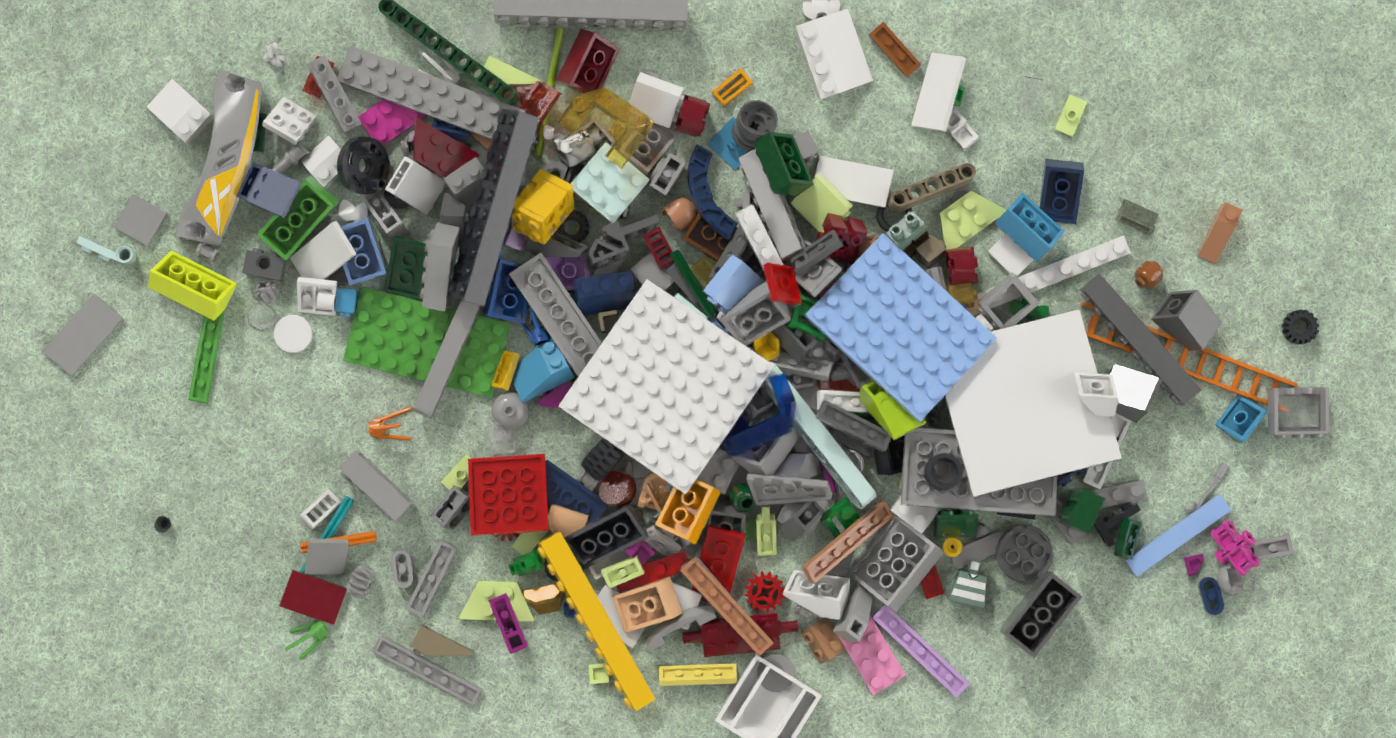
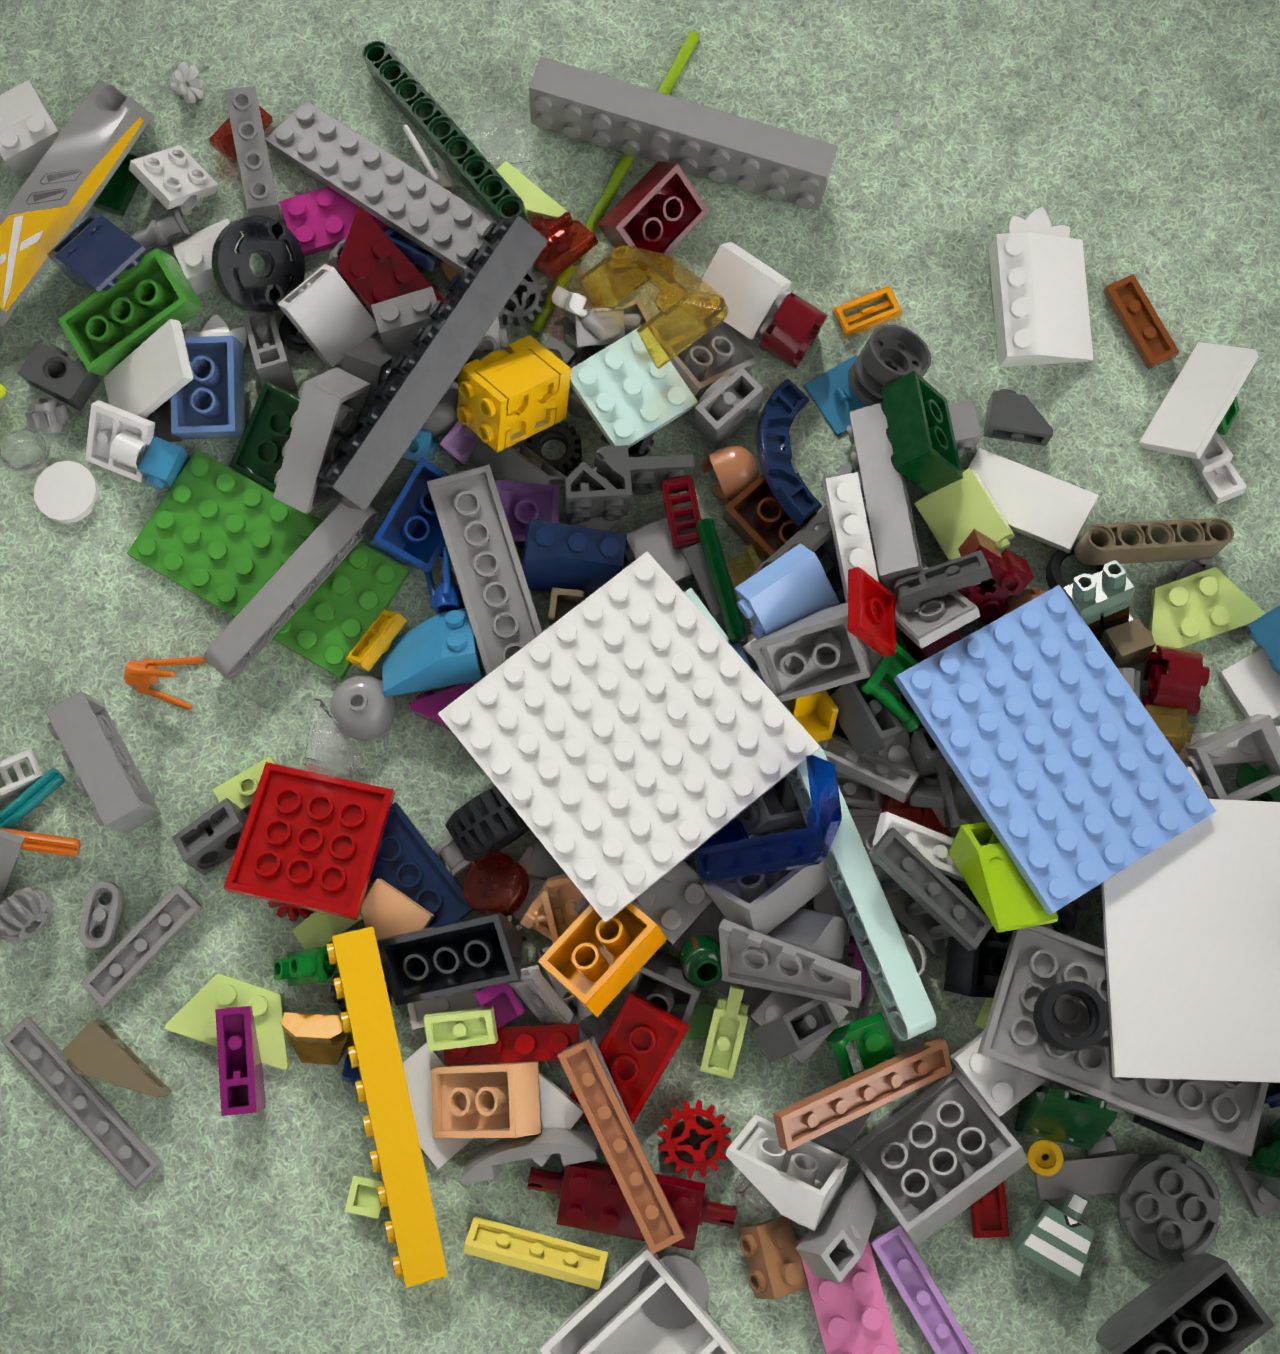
camera: 25 degrees right, 10 degrees down
none -> dark grey slope [983,389,1053,446]

